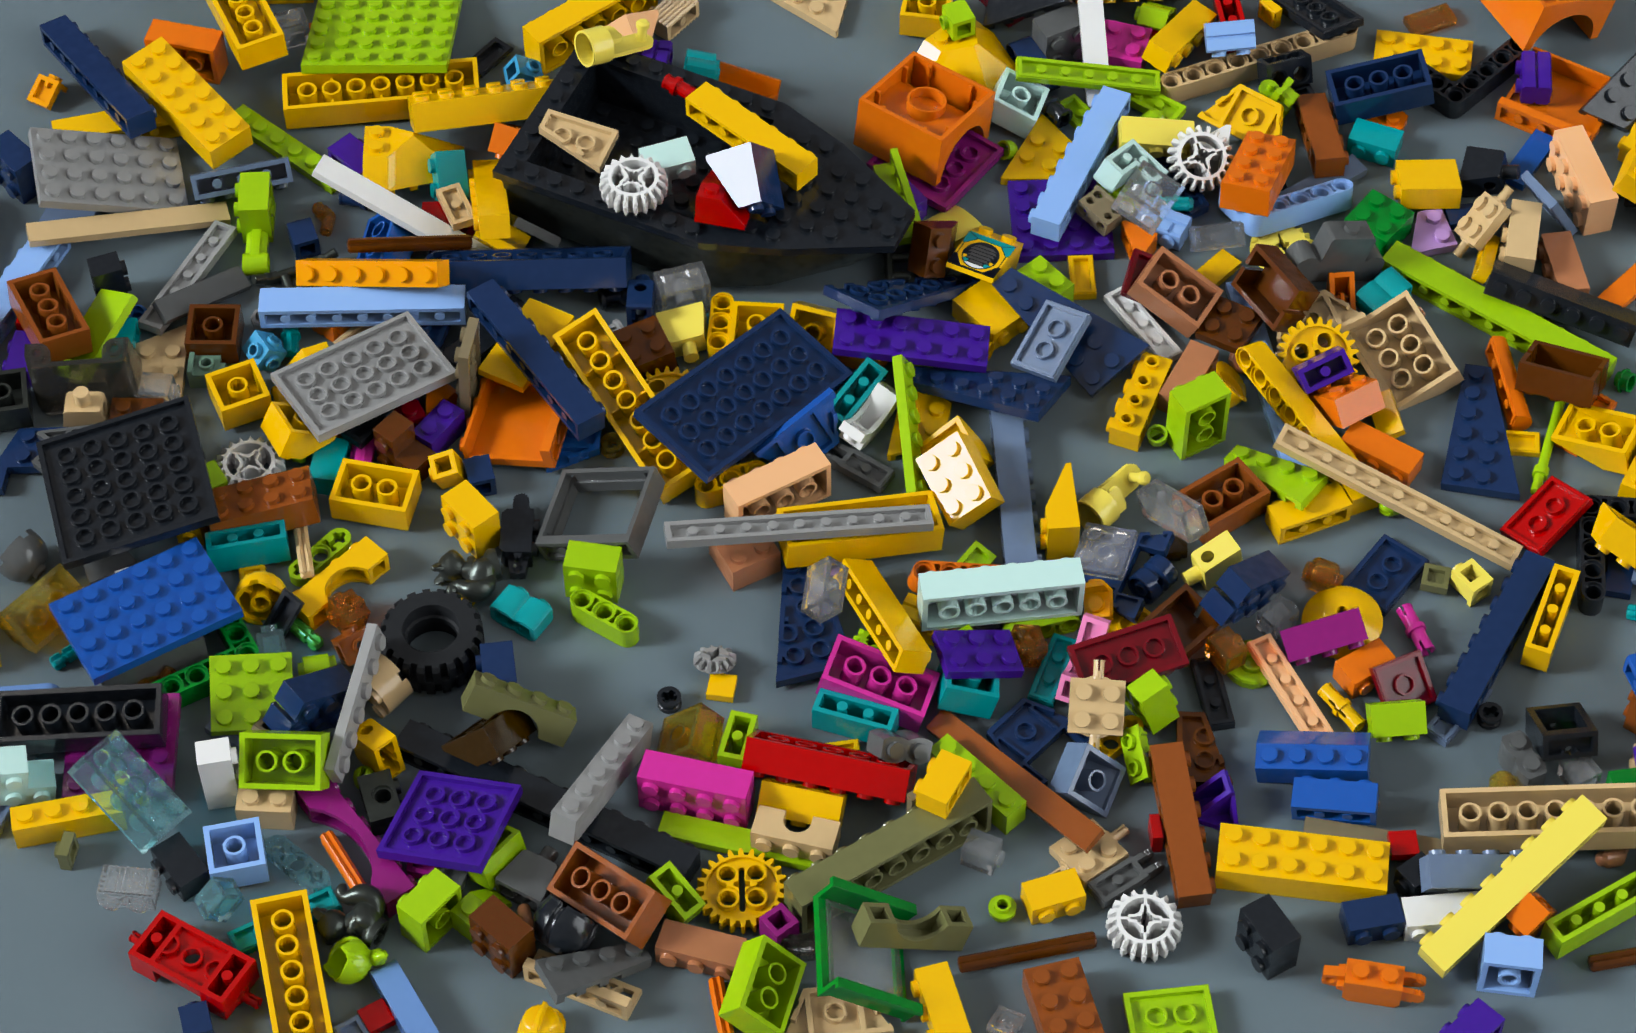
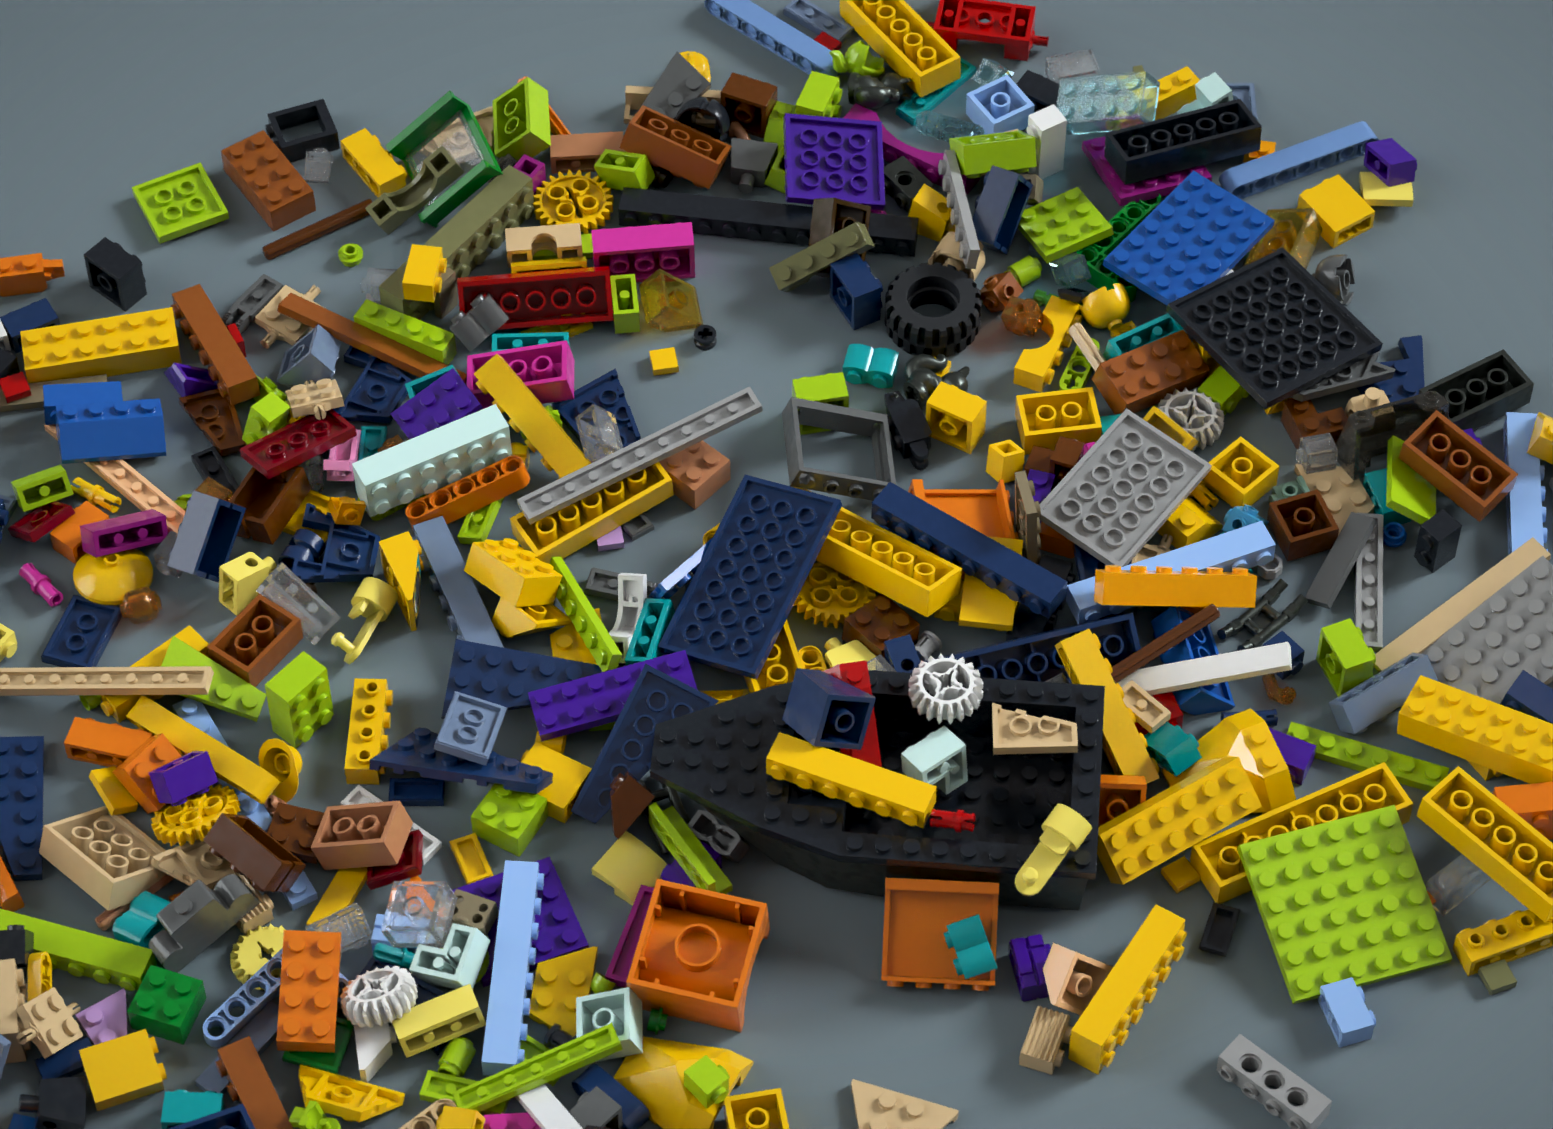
camera: 160 degrees right, 0 degrees up
lime piece [242,229,270,276] -> none
orange axle [320,830,366,888] -> none
dark blue brick [463,454,497,497] -> none
dark azure brick [503,54,543,84] -> none
light grey brick [548,713,653,846] -> none
lime beam [570,589,639,648] -> none
light grey gear [693,645,737,674] -> none
light nougat brick [723,442,831,518] -> none
slope [946,225,1024,283] -> none
yellow brick [1020,867,1087,925] -> none
clear plate [1074,522,1138,581] -> none
white gear [1106,888,1183,964] -> none
lime hinge [1147,424,1168,447] -> none
nougat brick [1157,339,1219,413] -> none
olive plate [1420,563,1451,595] -> none

